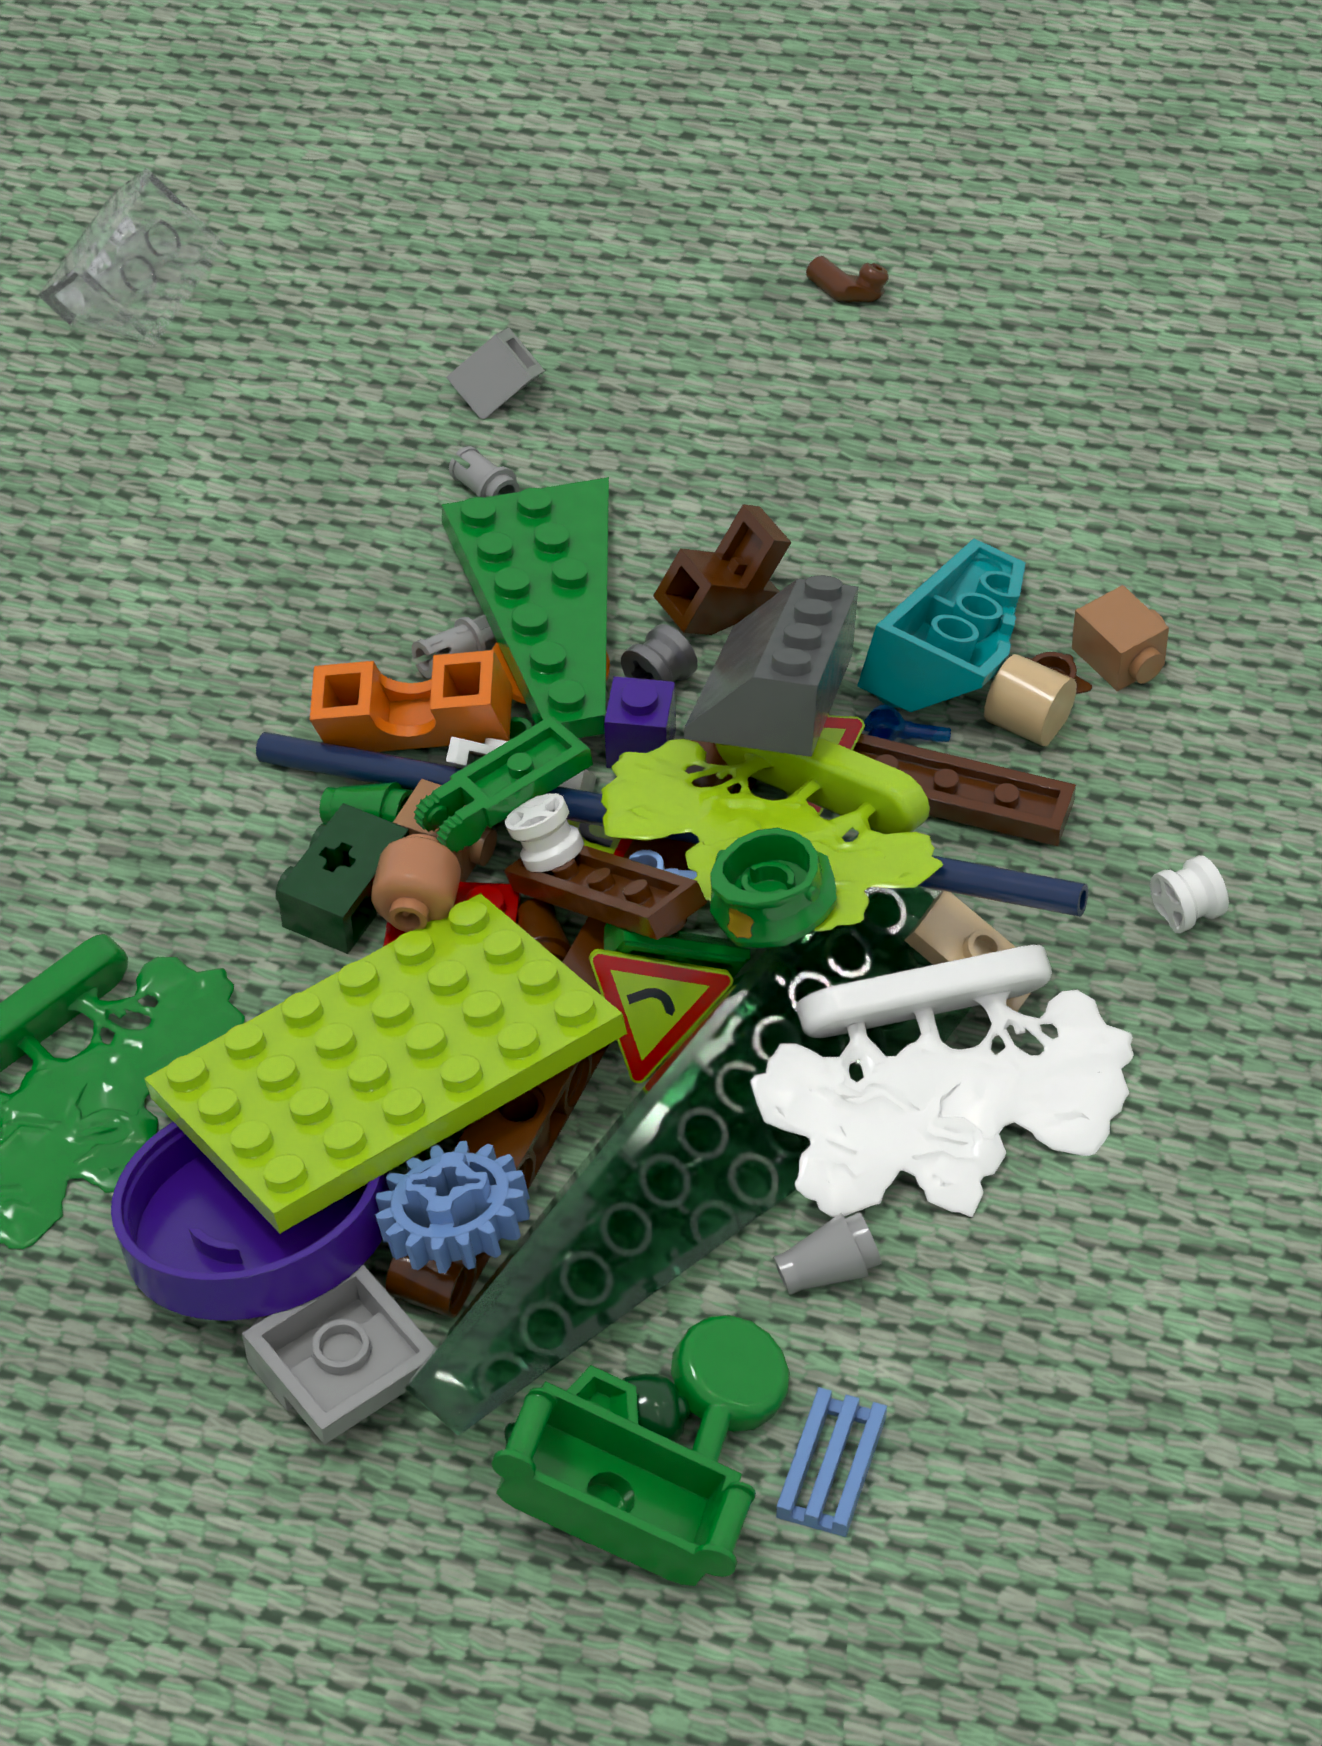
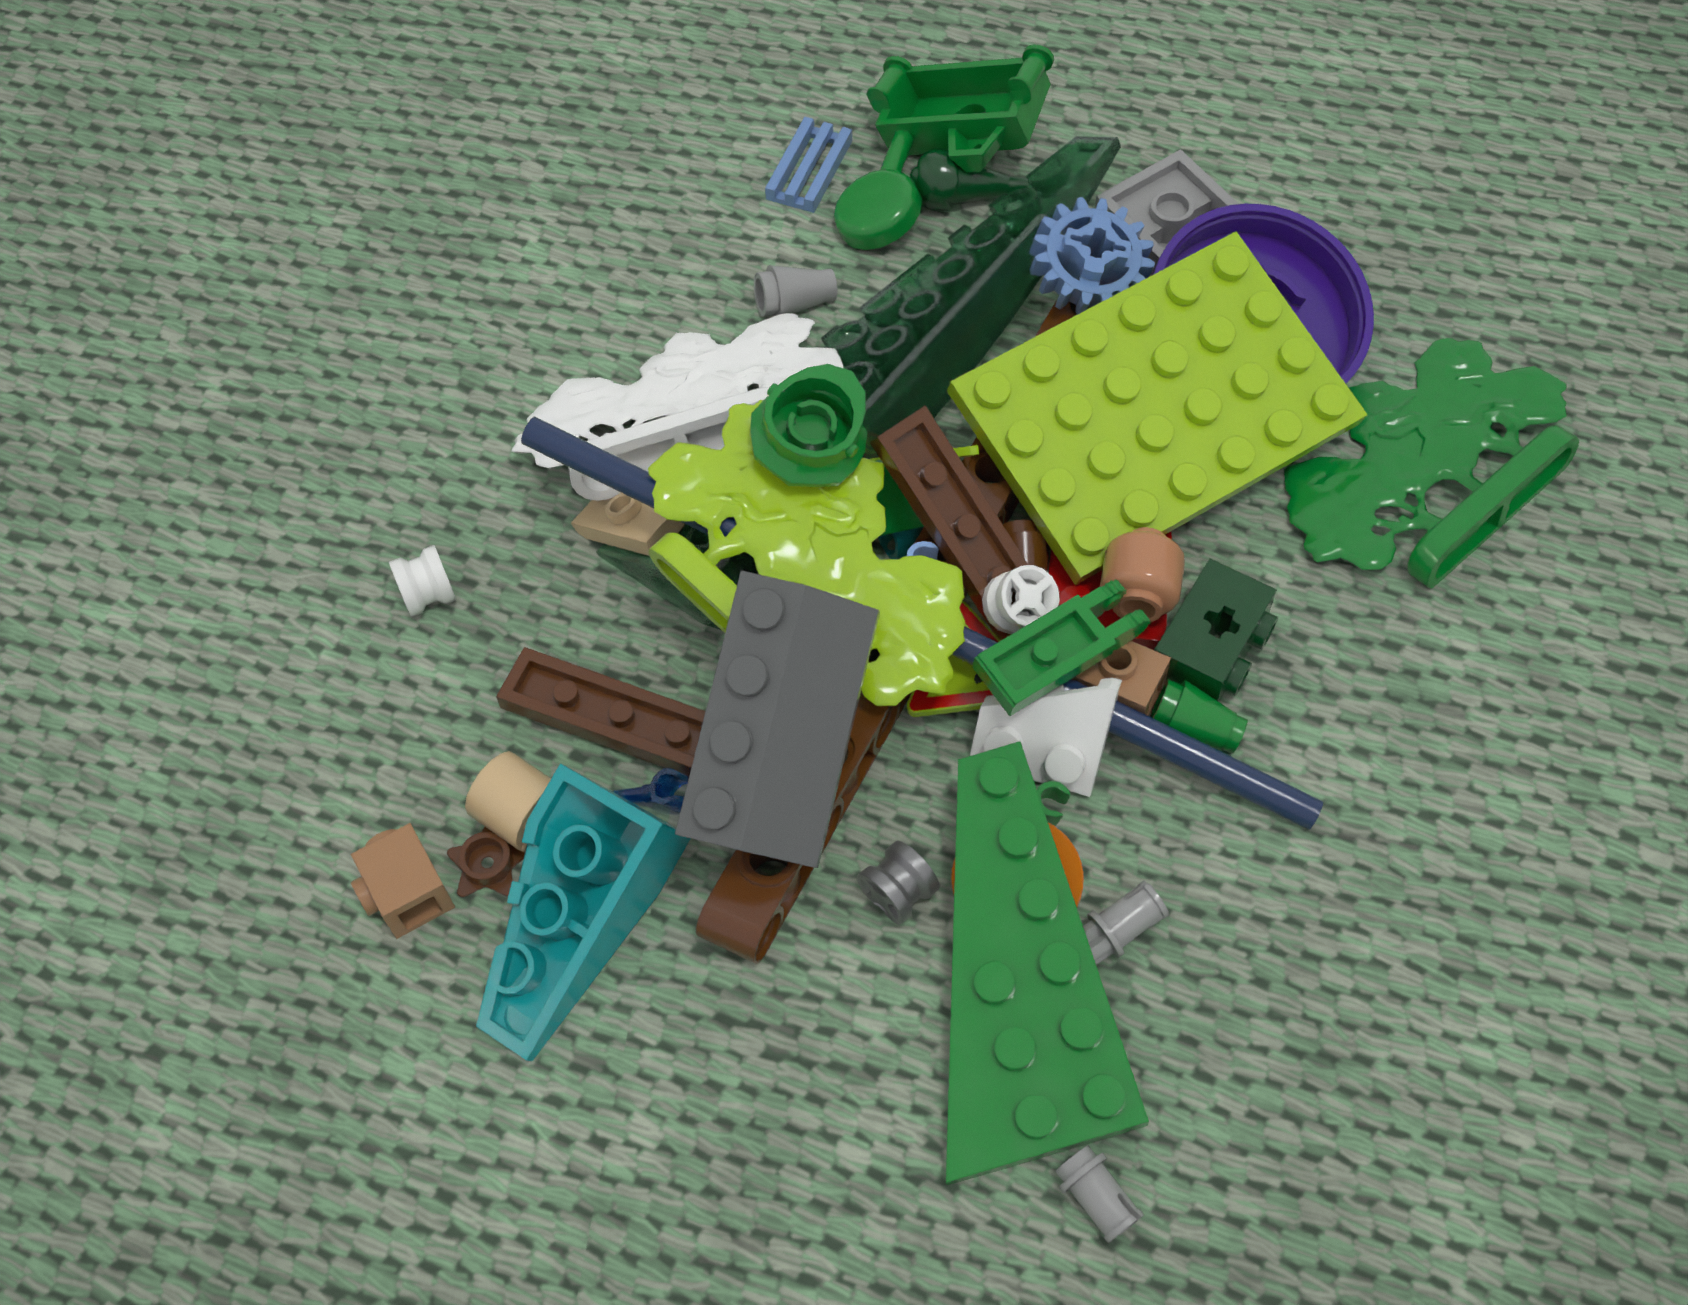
camera: 175 degrees left, 10 degrees up
orange arch [310,650,513,752] -> none
dark purple brick [604,676,676,768] -> none
reddish brown brick [653,504,792,635] -> none

